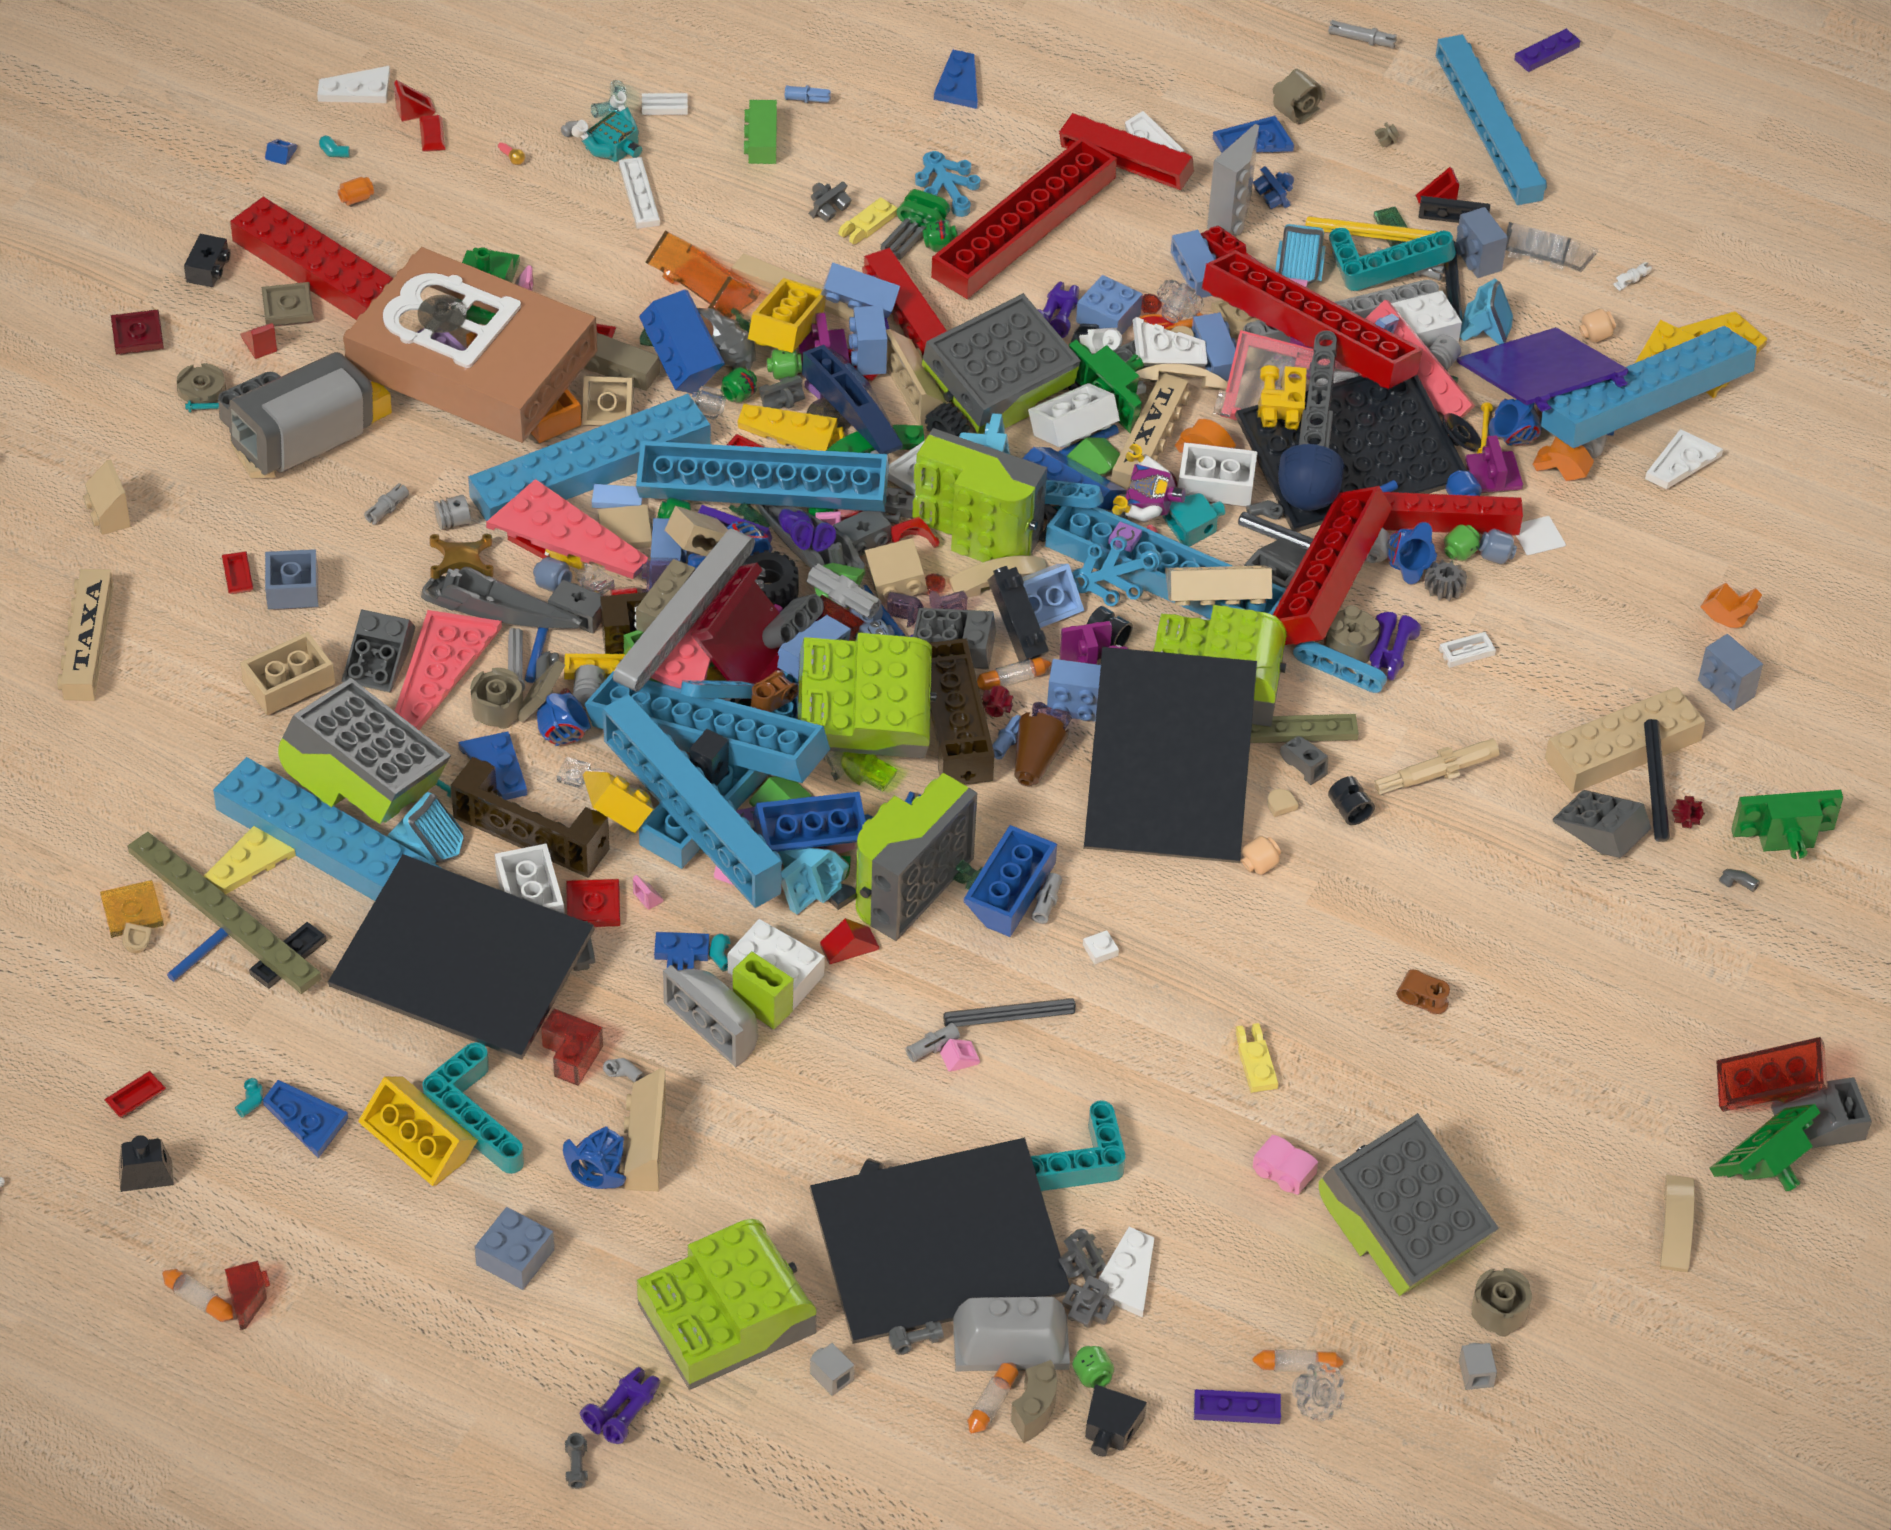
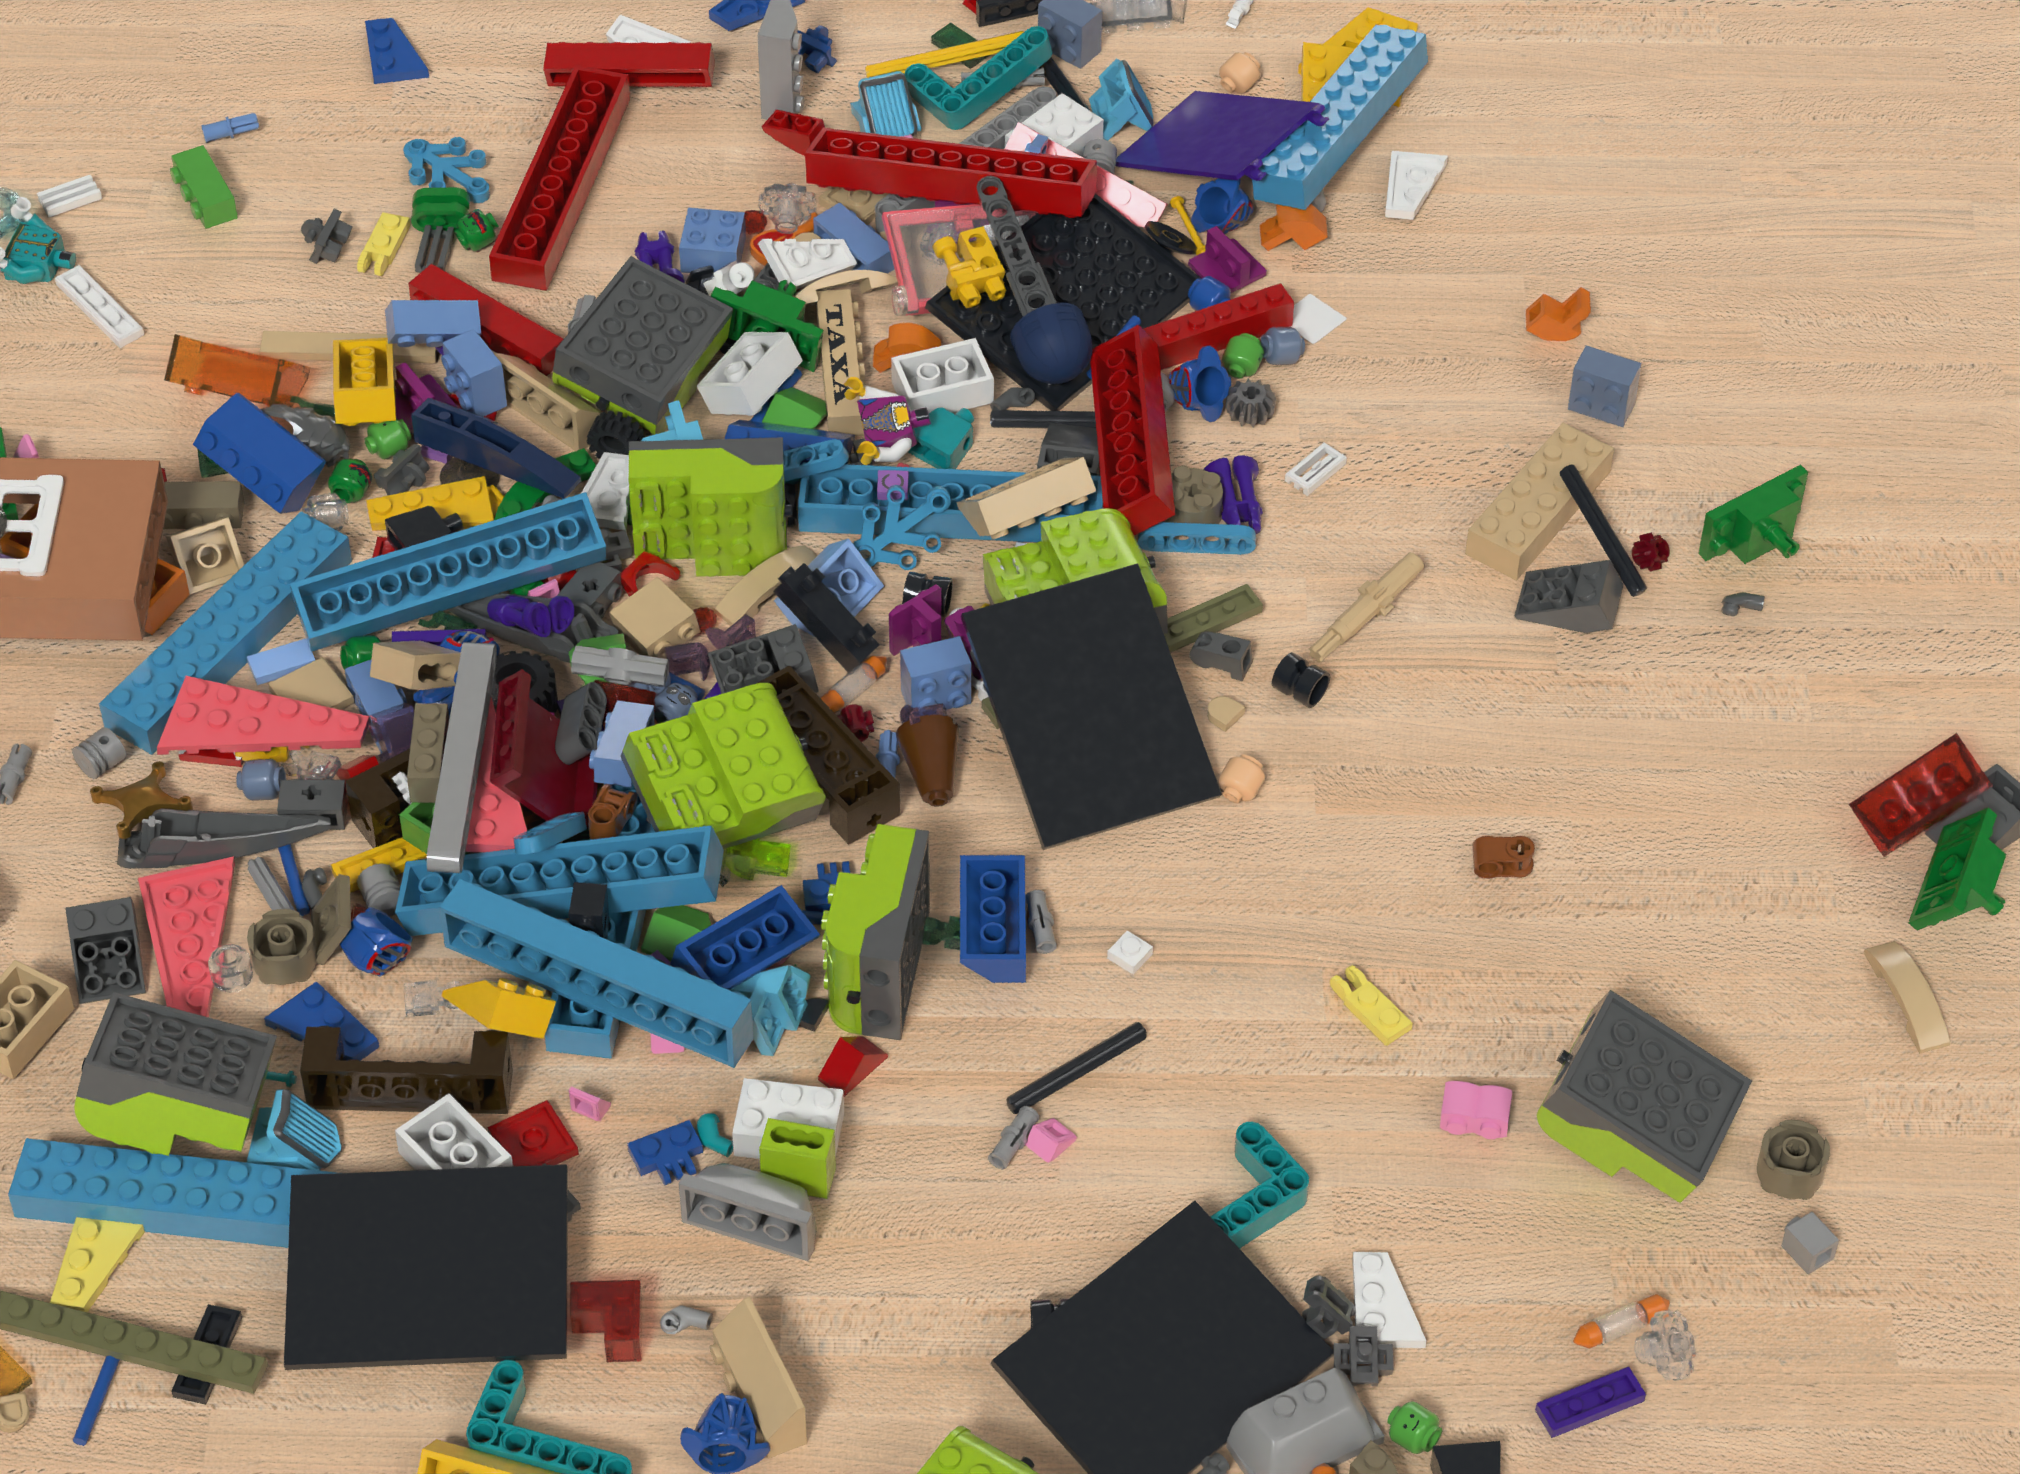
camera: 25 degrees left, 0 degrees up
medium blue brick [1170,230,1216,300] -> none
none -> clear head [208,944,253,993]
none -> black torso [385,506,463,551]

